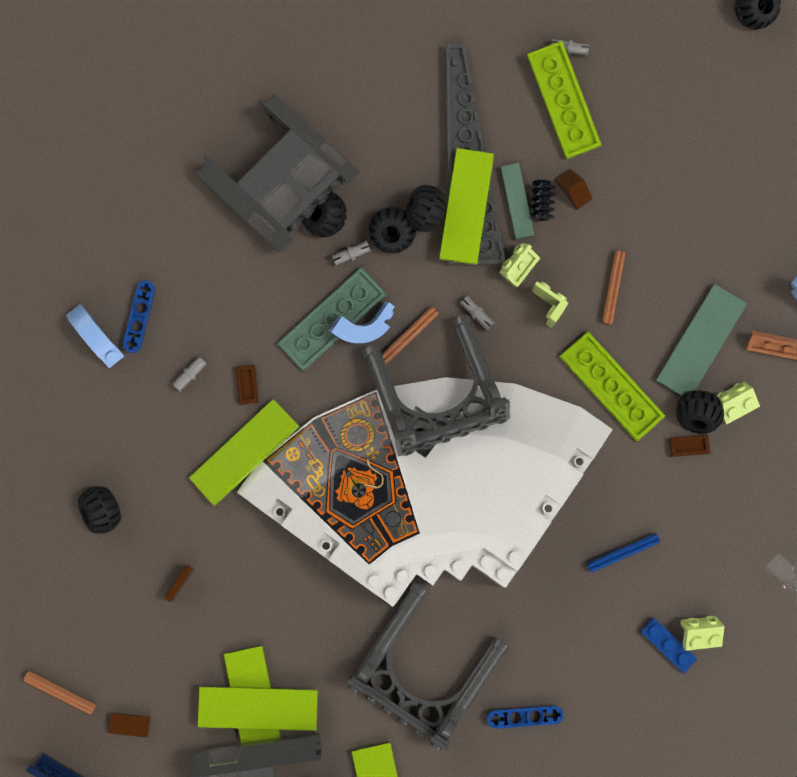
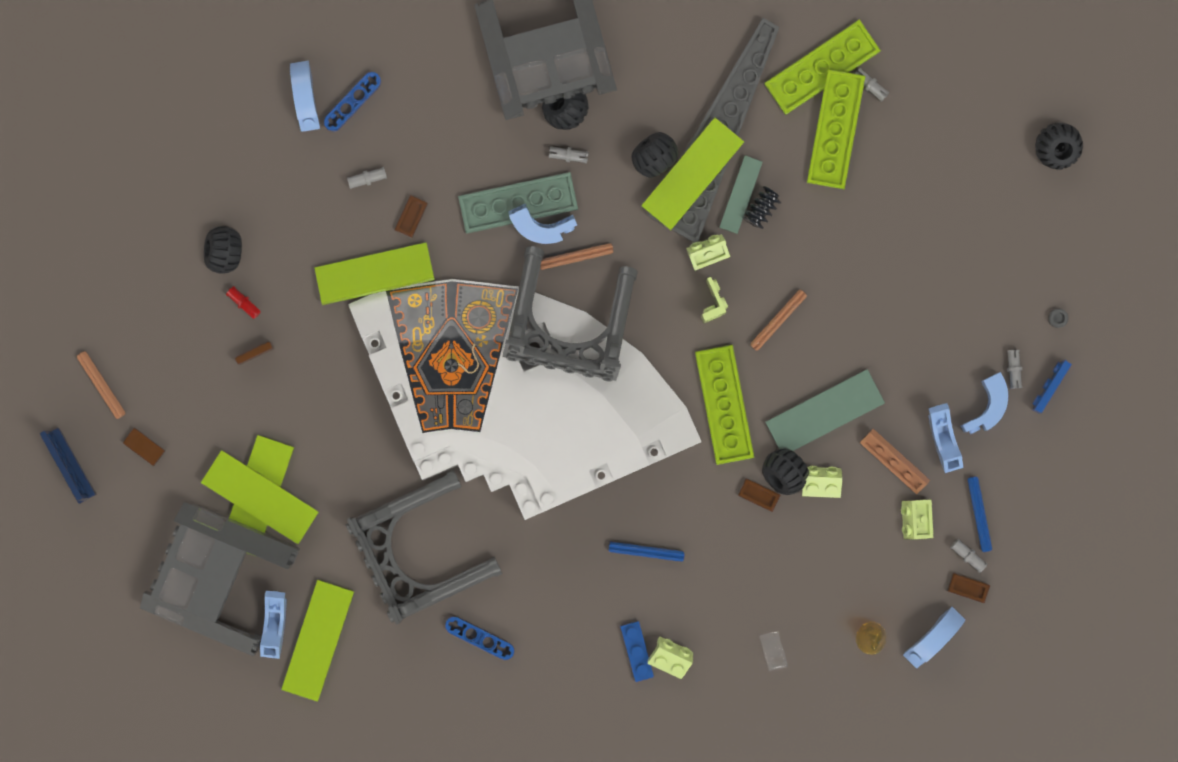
camera: 30 degrees right, 5 degrees up
black wheel [369,207,416,254] -> none
light grey pin [460,296,495,331] -> none
reddish brown slope [555,169,593,210] -> none
none -> red axle [226,286,261,319]
none -> lime tile [764,19,881,115]

